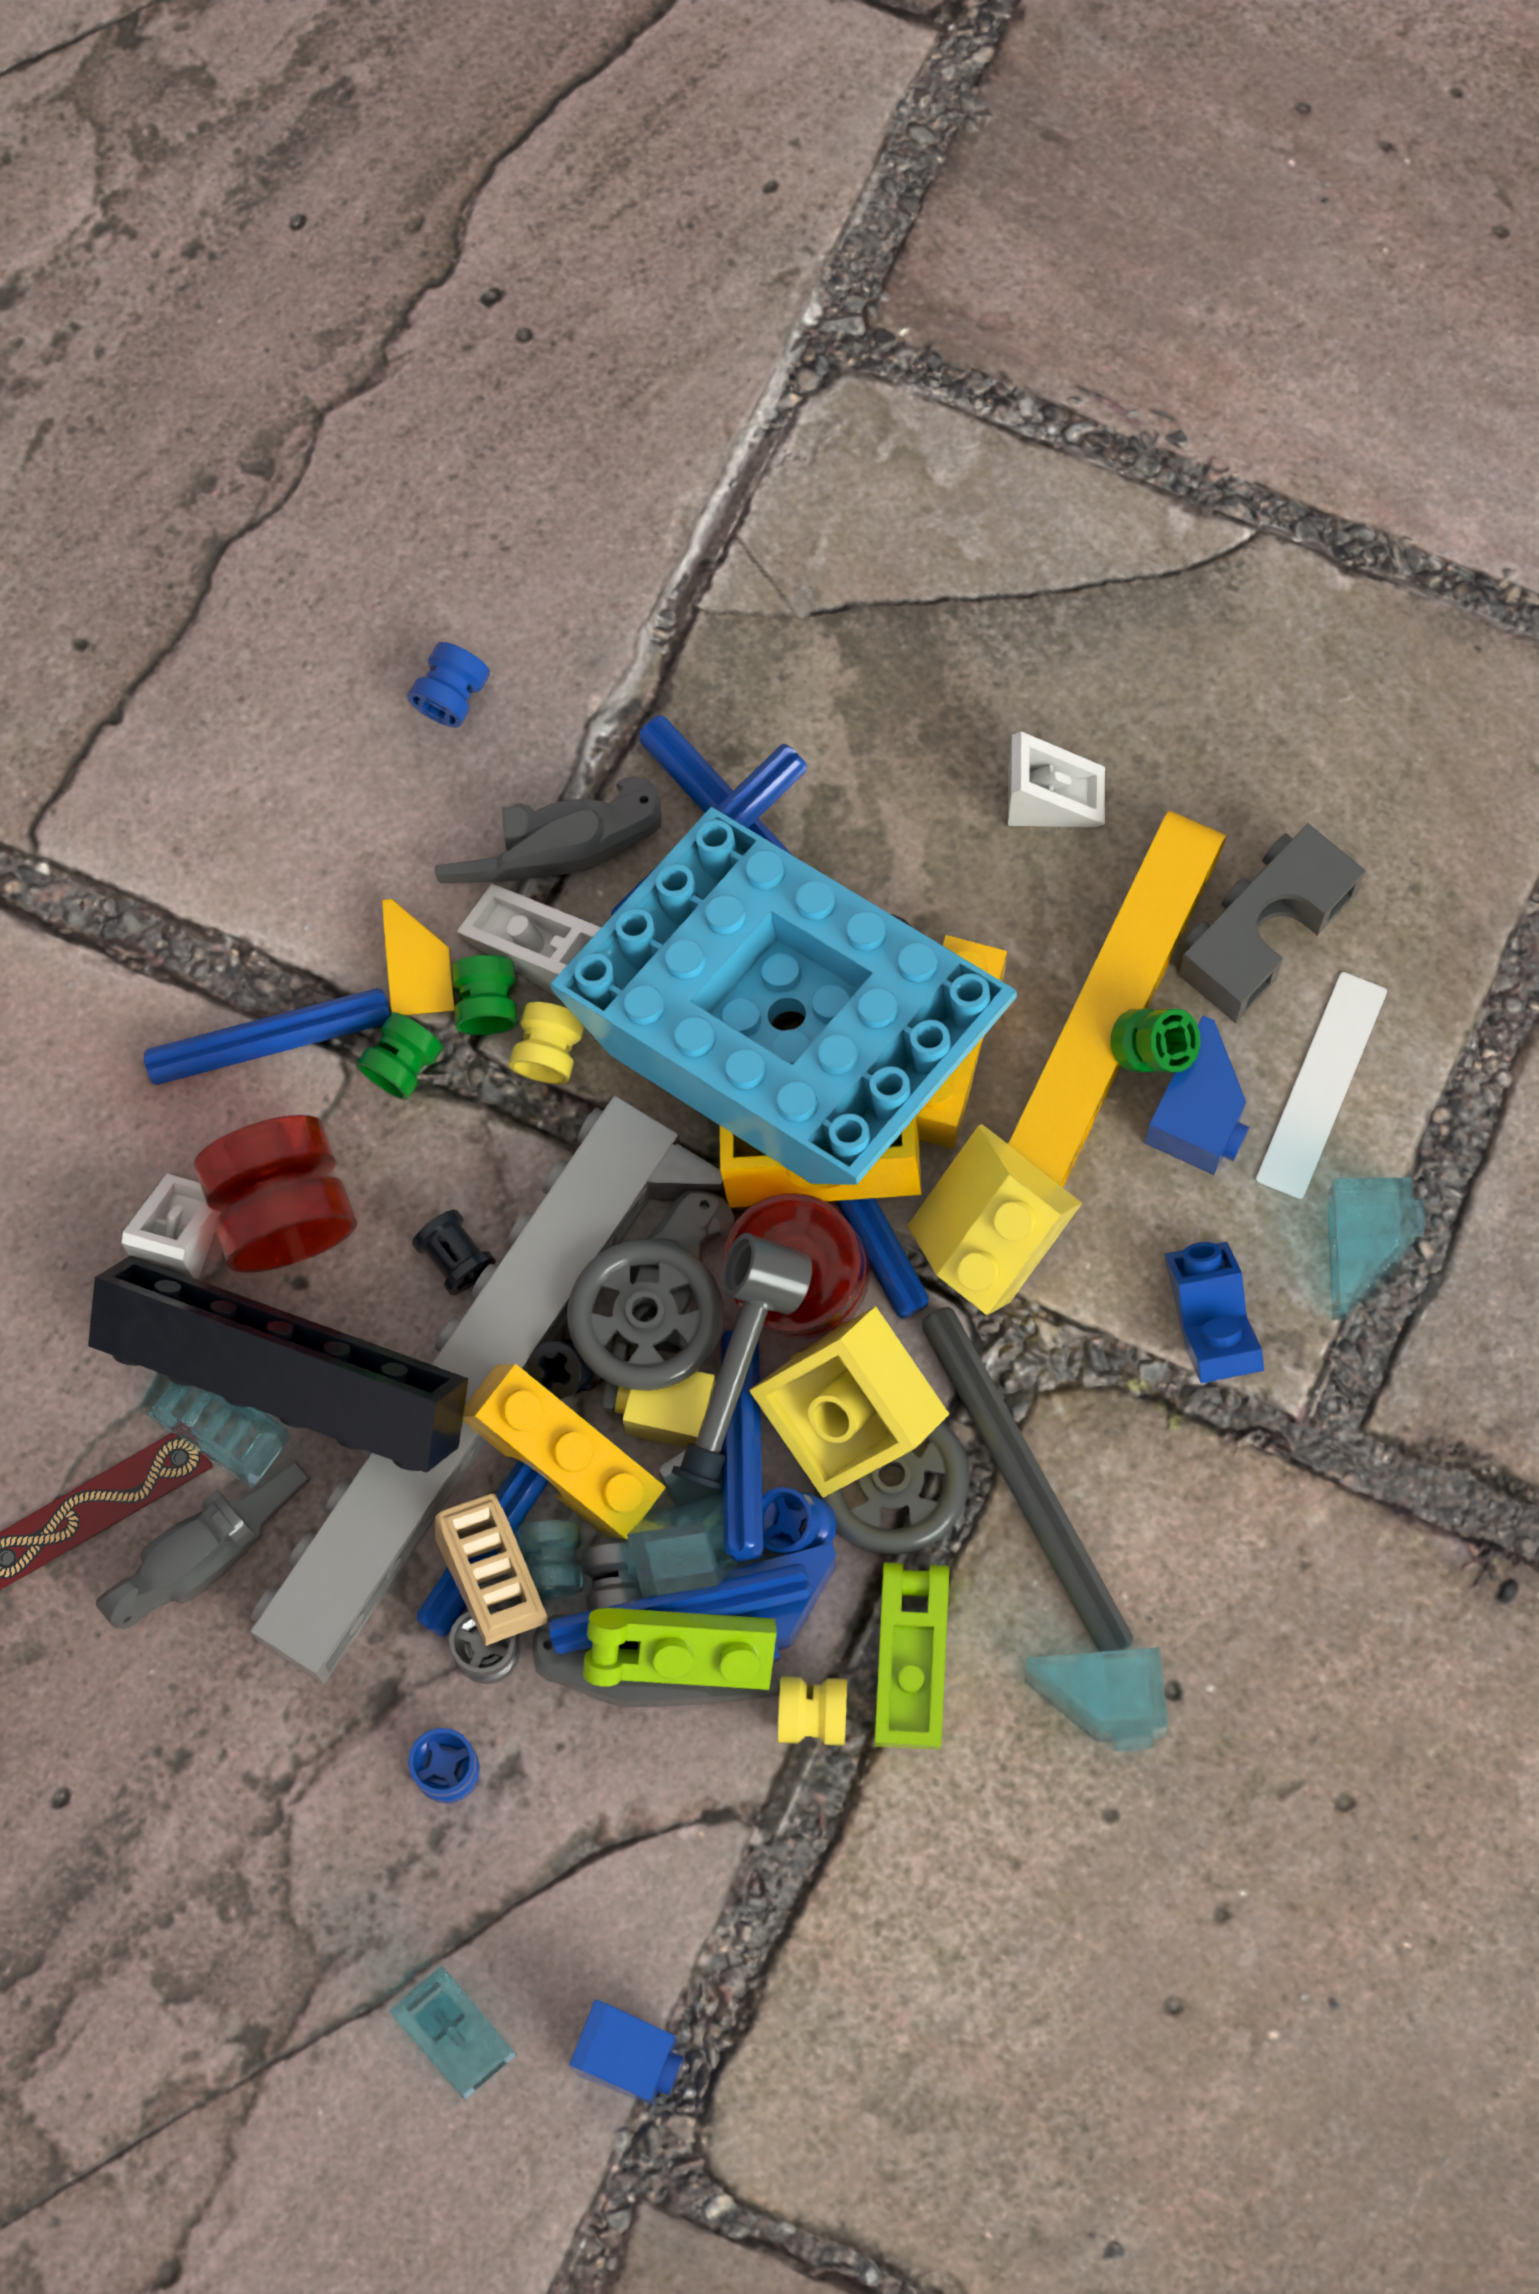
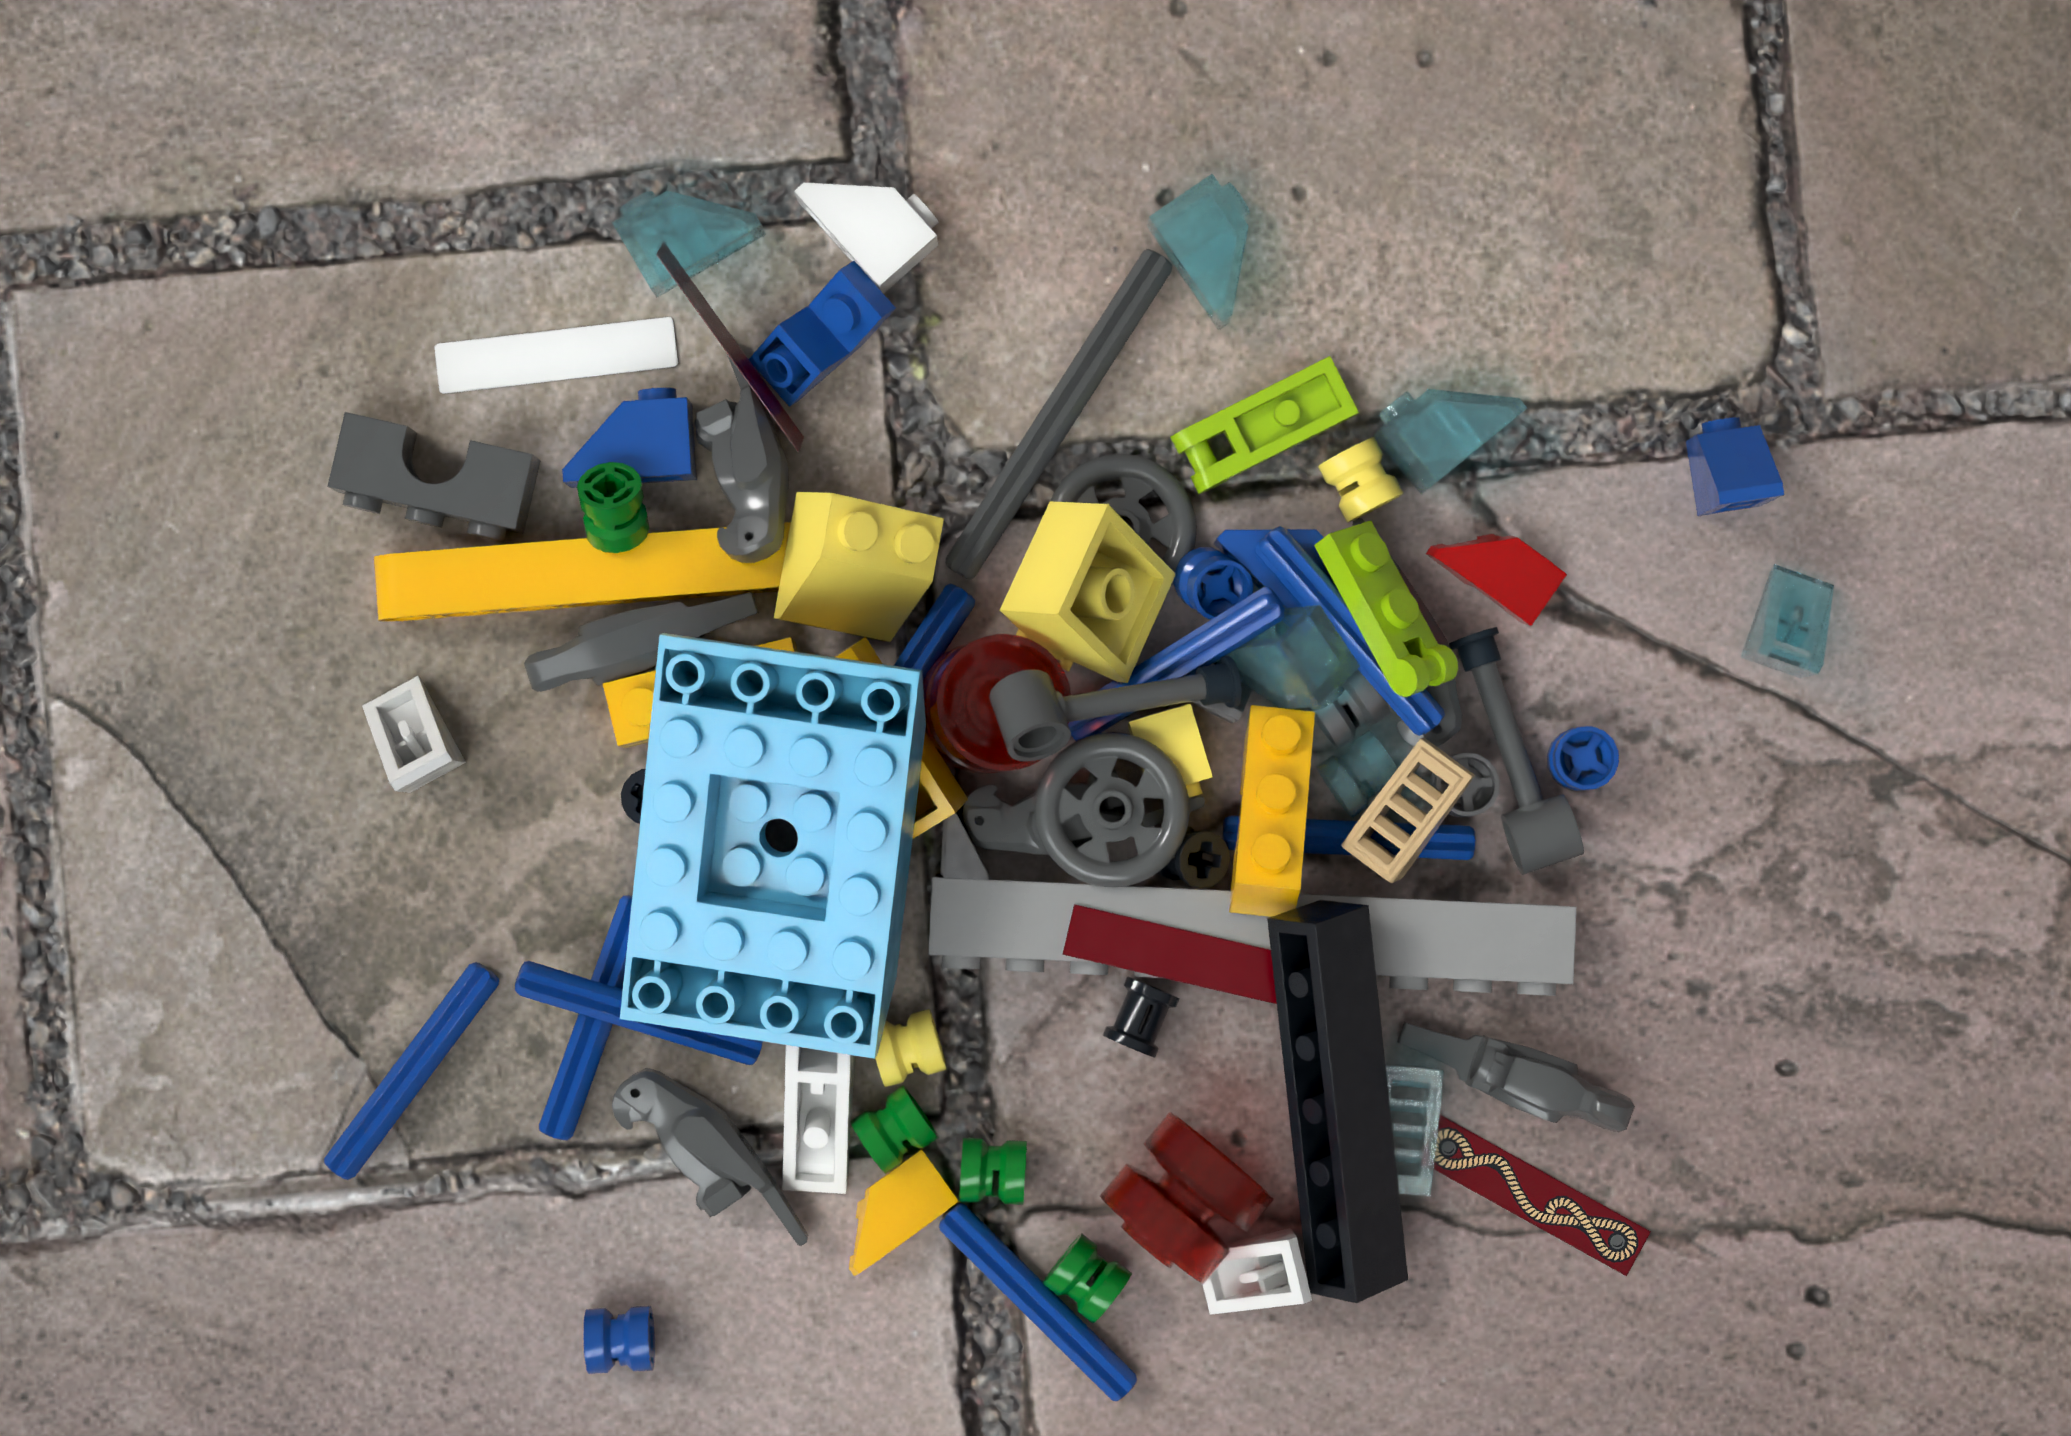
camera: 125 degrees left, 15 degrees up
none -> blue axle [324,962,499,1180]
none -> dark grey animal [524,592,759,692]
none -> sticker [656,241,804,453]
none -> dark grey animal [694,335,789,563]
none -> white slope [794,183,939,294]
none -> green wheel [1043,1233,1132,1323]
none -> dark red sticker [1062,904,1277,1004]
none -> clear light blue slope [1374,389,1527,495]
none -> red slope [1425,534,1567,626]
none -> dark grey piece [1449,627,1584,875]

